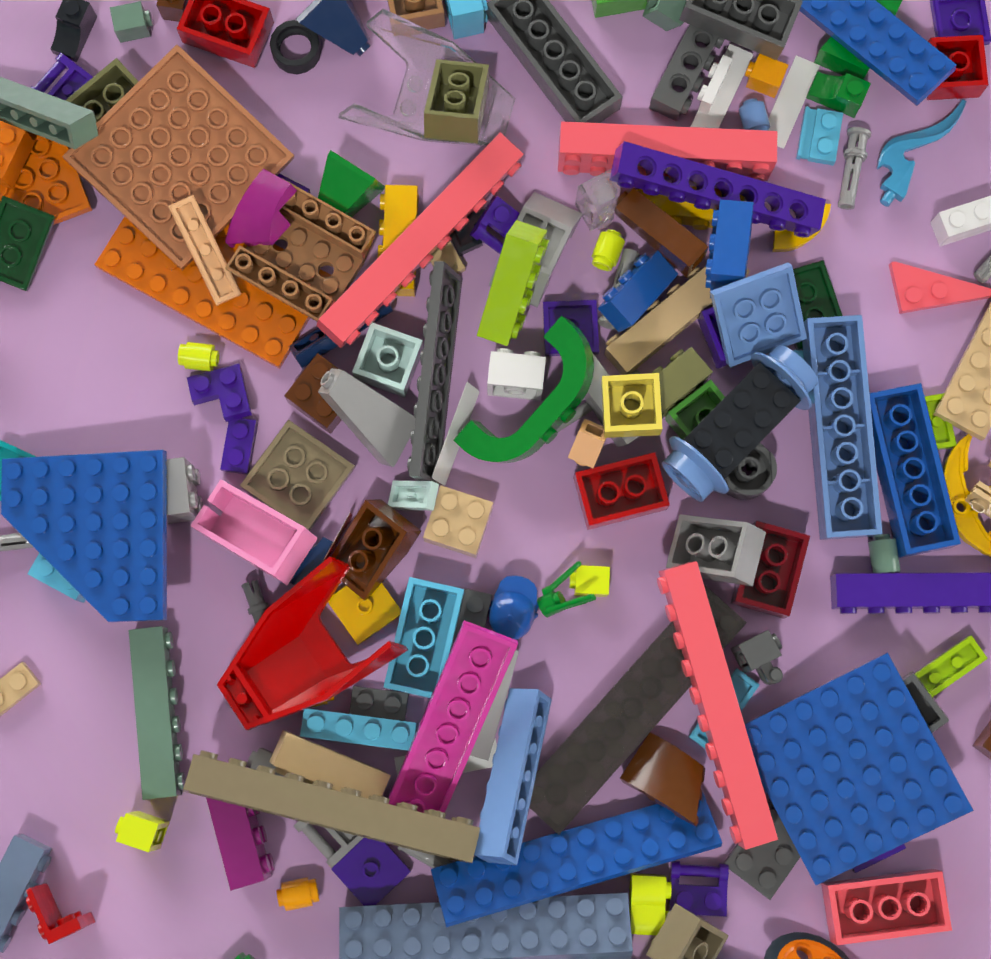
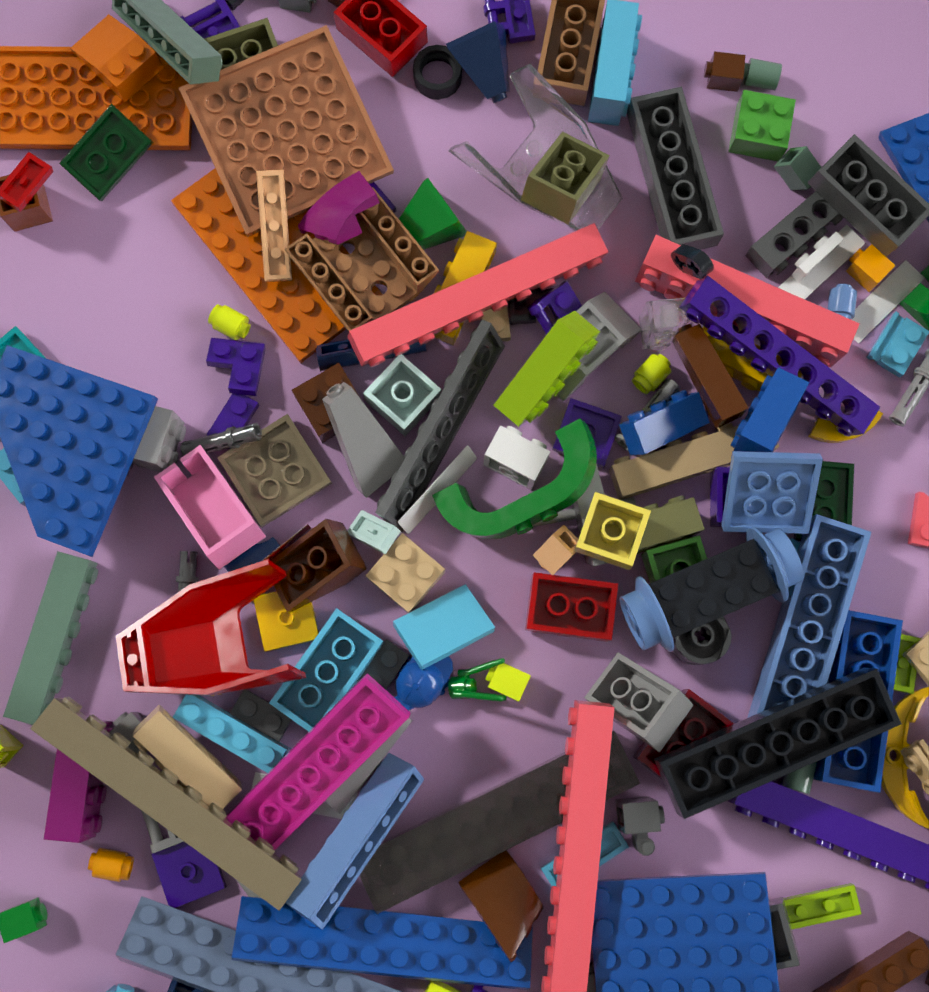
camera: 20 degrees right, 0 degrees up
none -> dark grey pin [180,423,262,456]
none -> medium azure tile [393,584,495,670]
none -> black brick [654,668,901,819]
none -> black beam [671,244,714,279]

